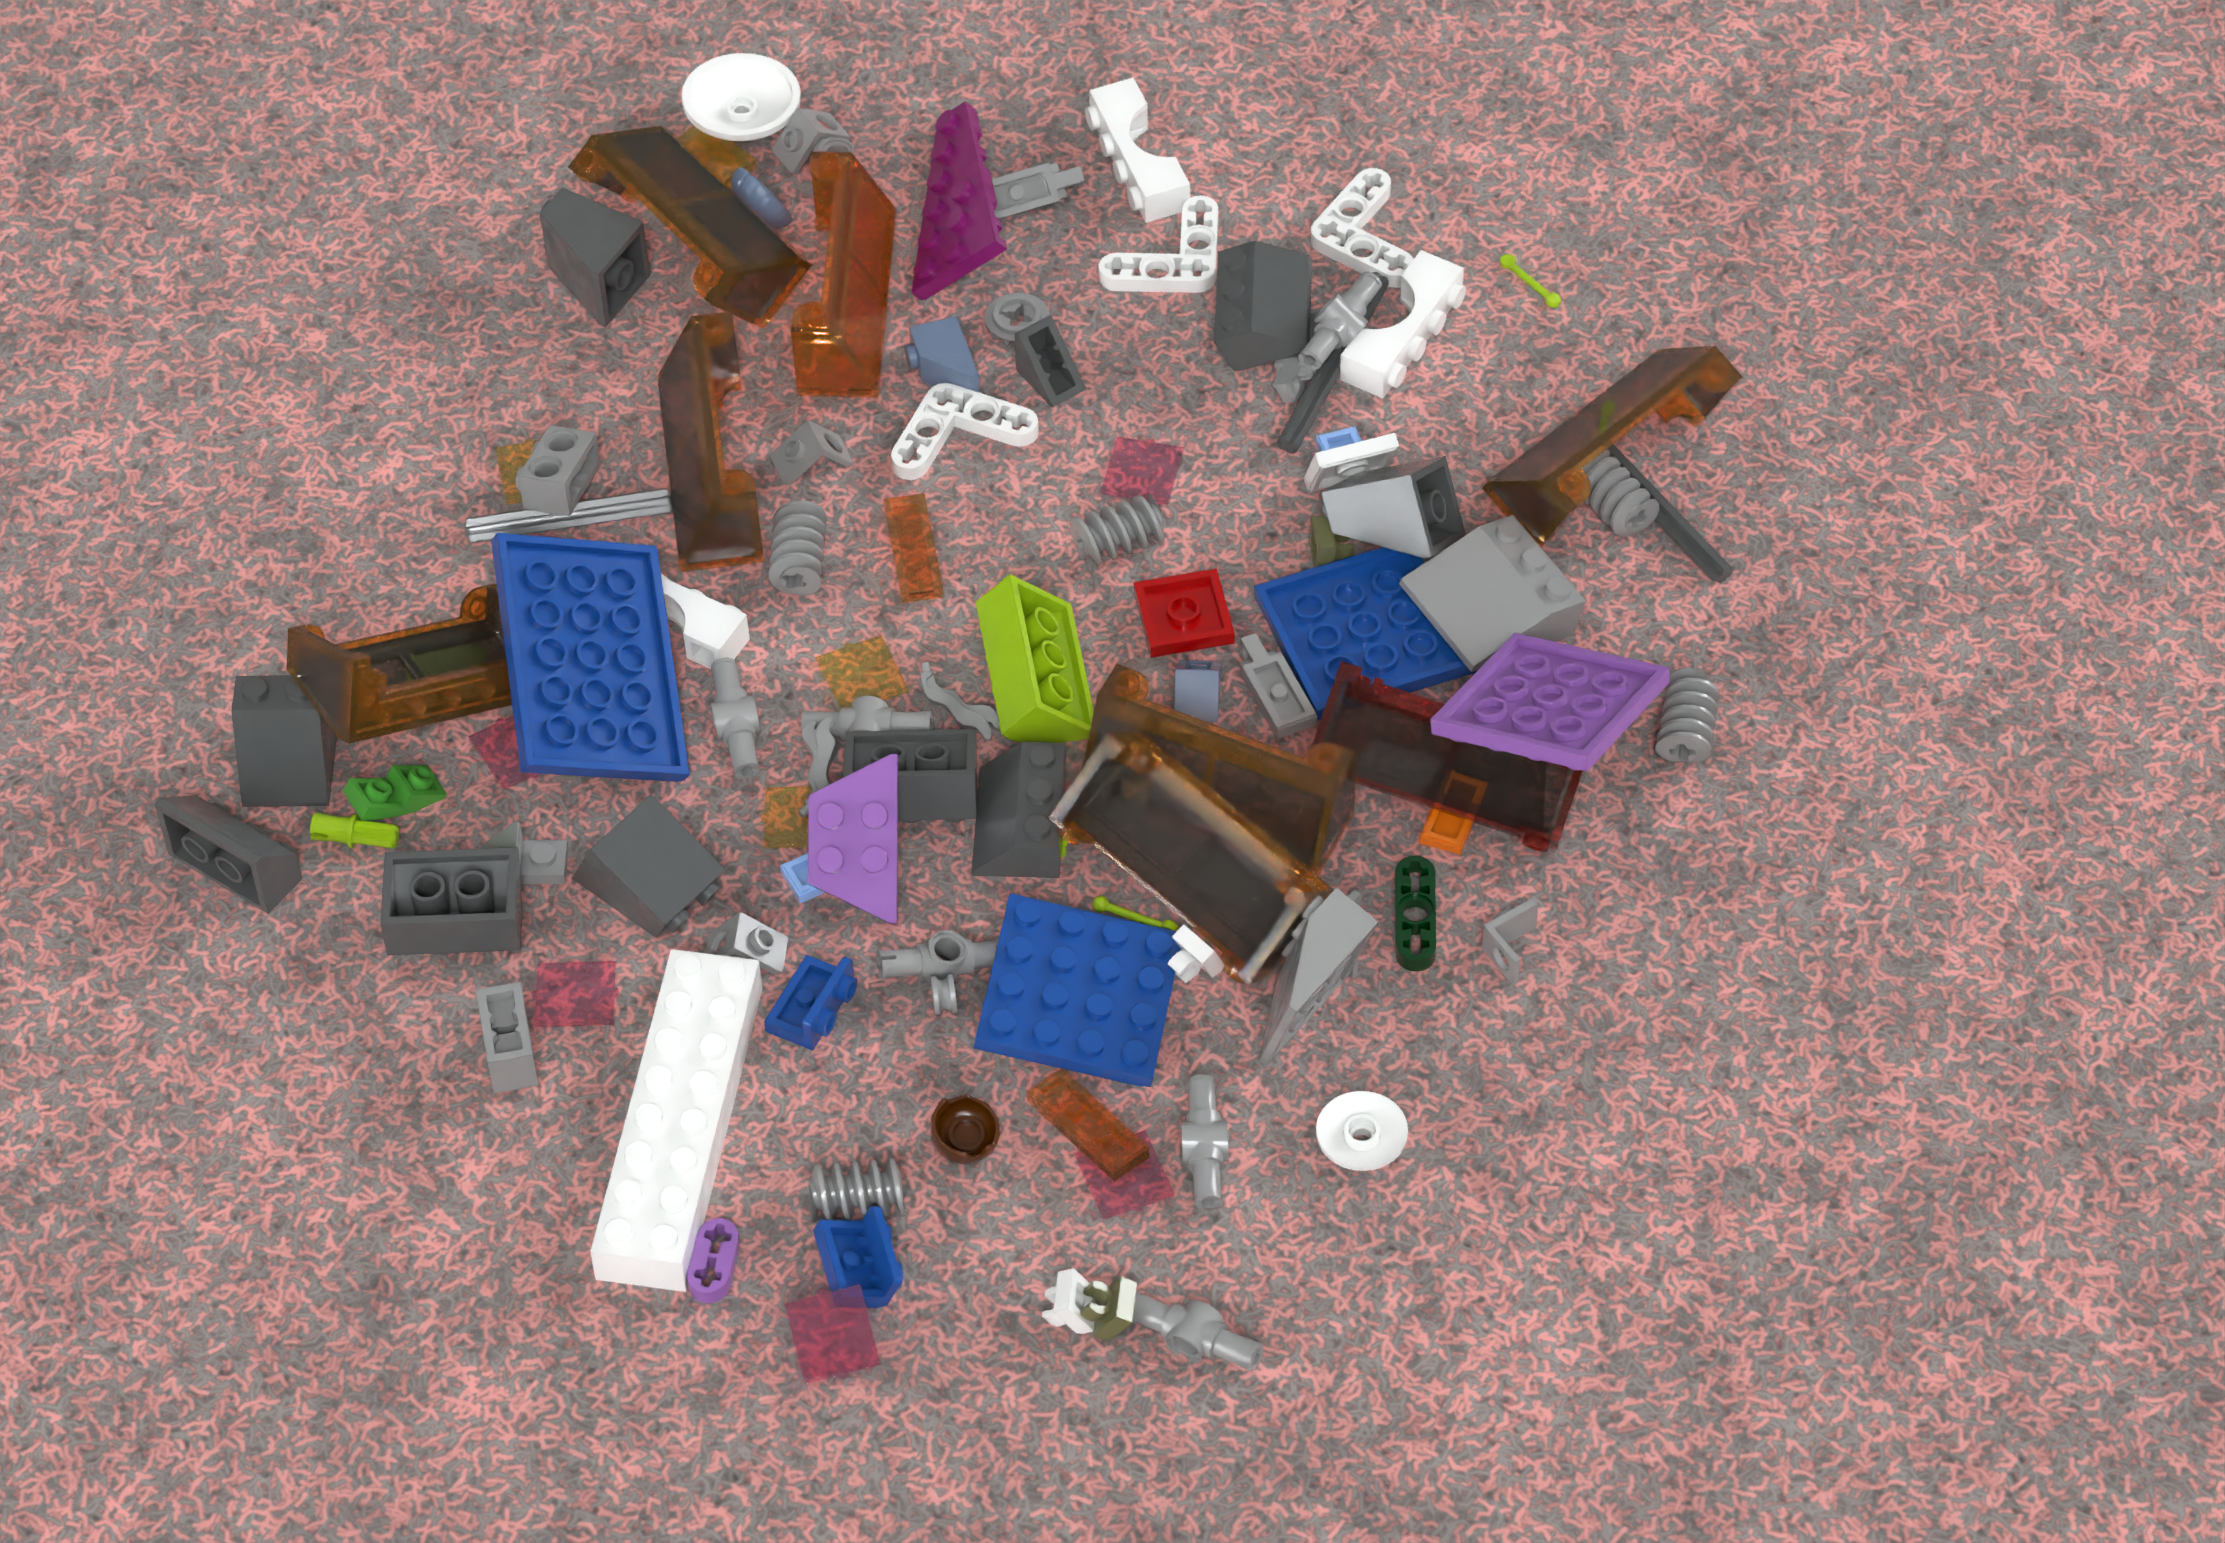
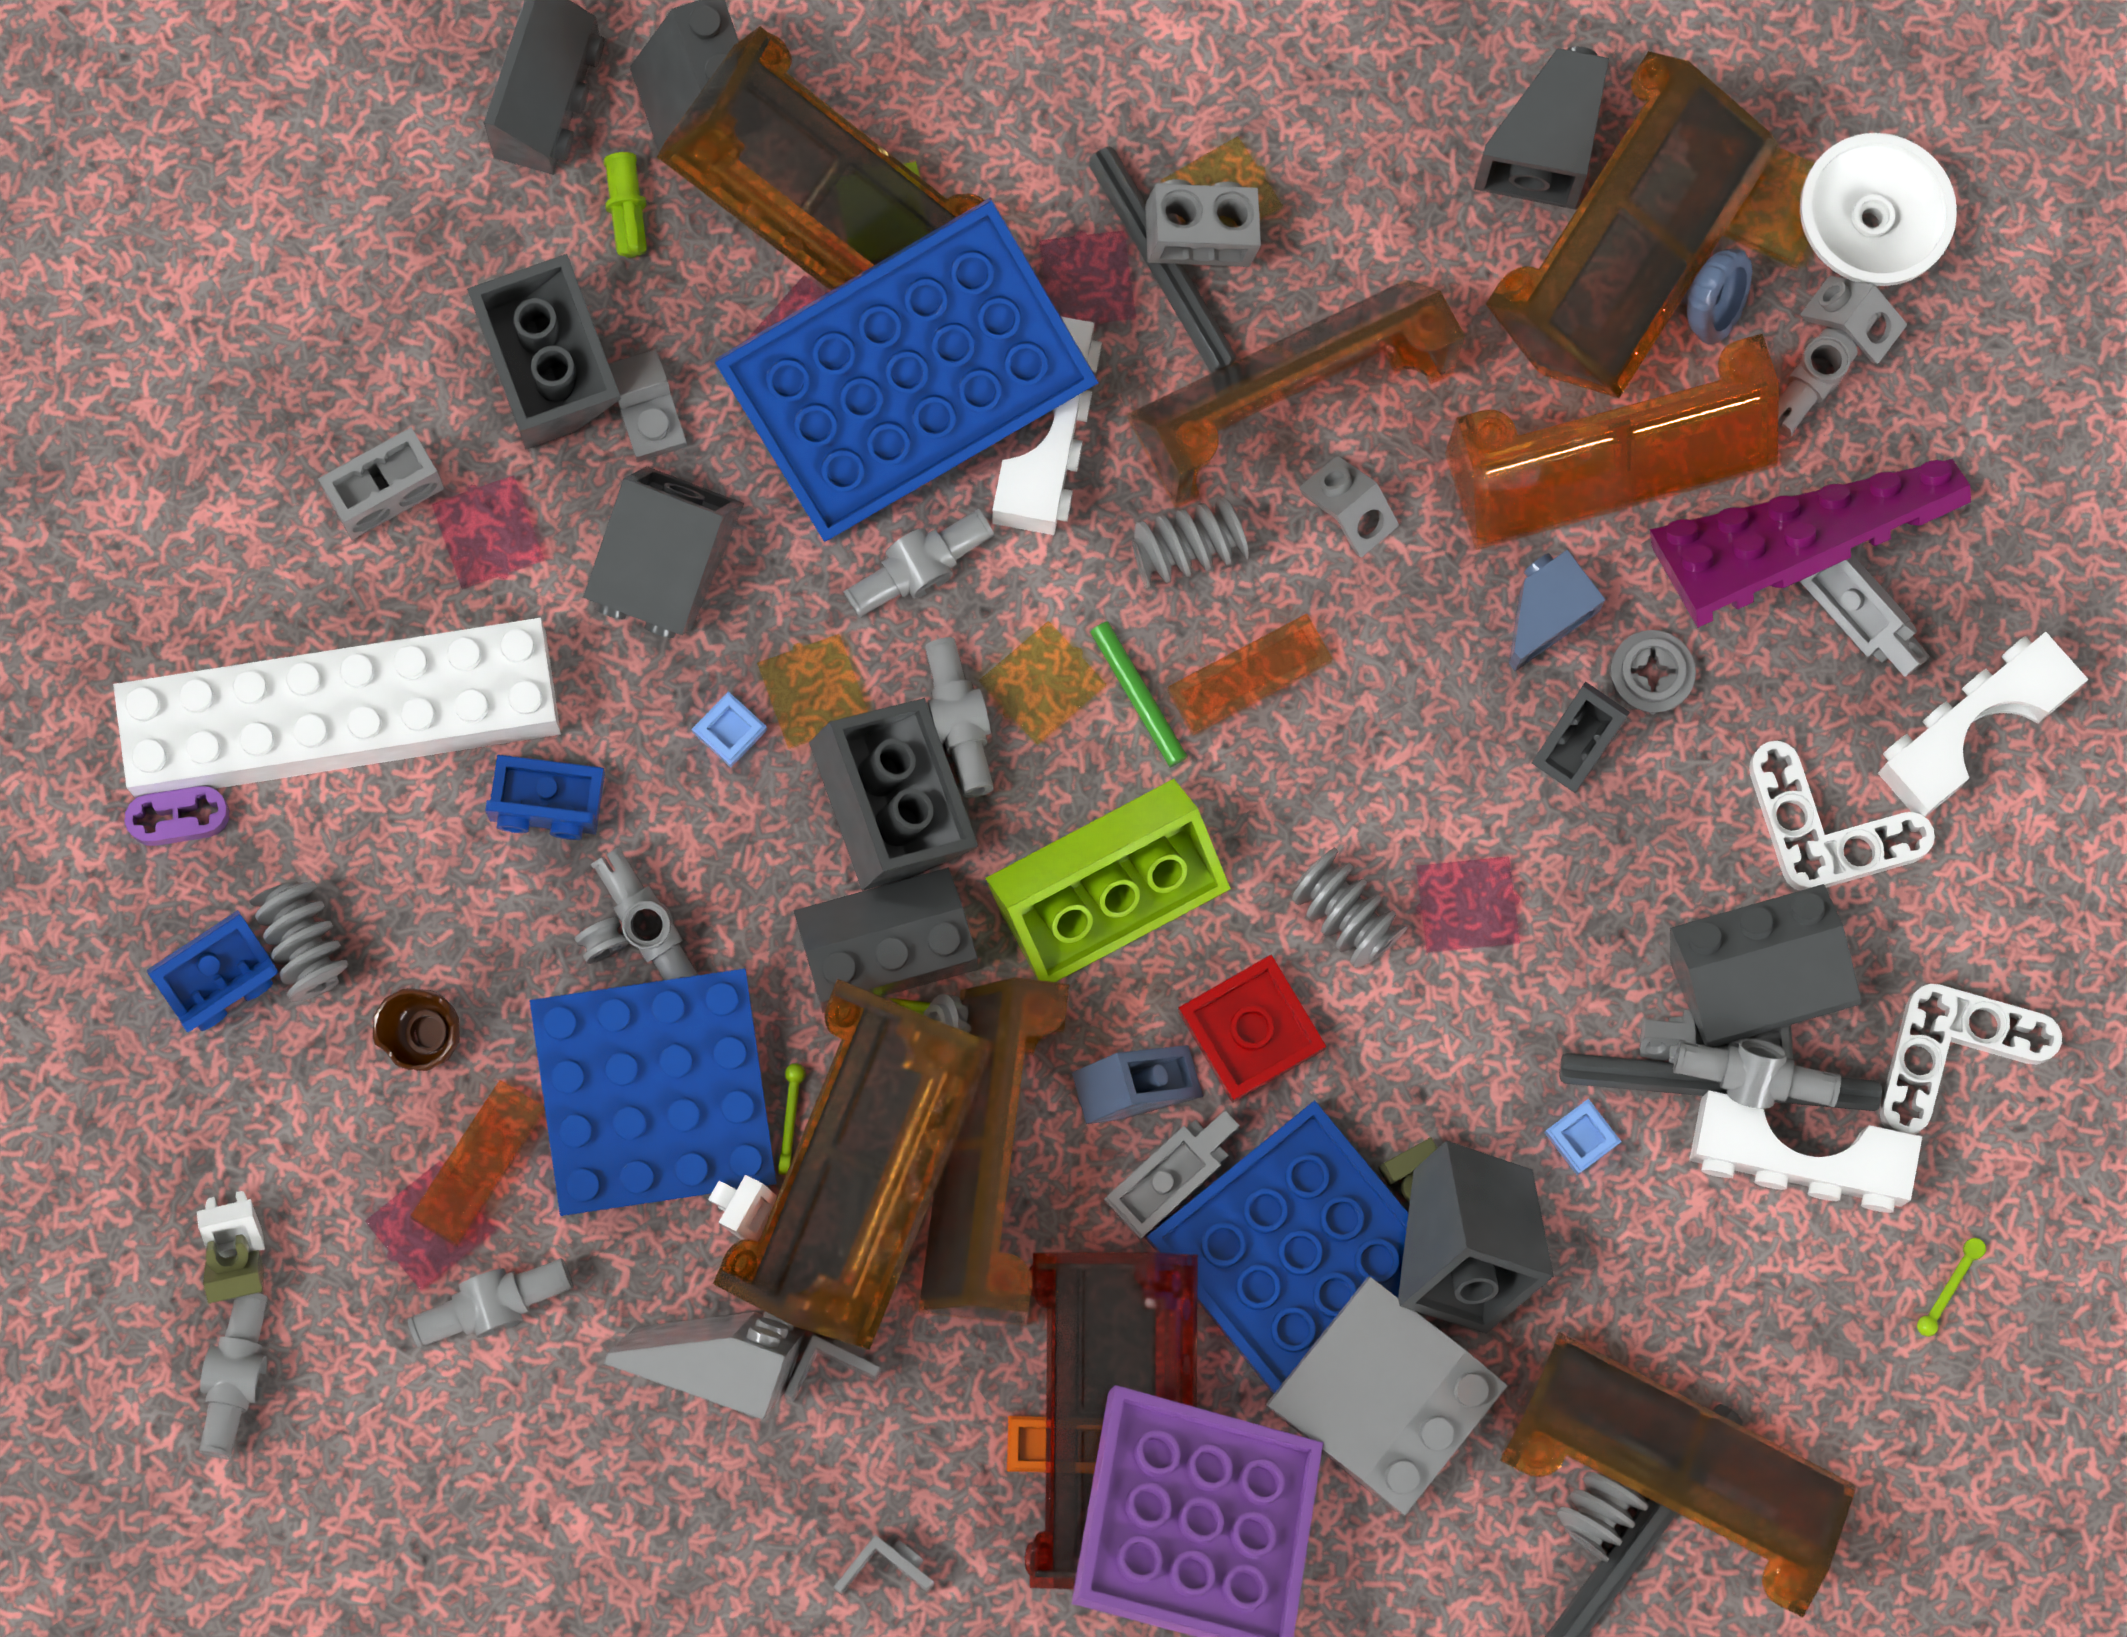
camera: 65 degrees right, 25 degrees up
bright green slope [343,765,447,821] -> none
light grey bracket [706,912,788,975] -> none
clear pink piece [785,1284,881,1384] -> none
light grey hair [798,717,836,818] -> none
medium lavender wing [808,754,898,925] -> none
white beam [891,383,1039,480] -> none
light grey hair [920,662,1000,742] -> none
white tile [1303,433,1399,492] -> none
white dish [1316,1091,1408,1171] -> none
dark green beam [1395,856,1436,972] -> none
none -> bright green bar [1090,621,1188,767]

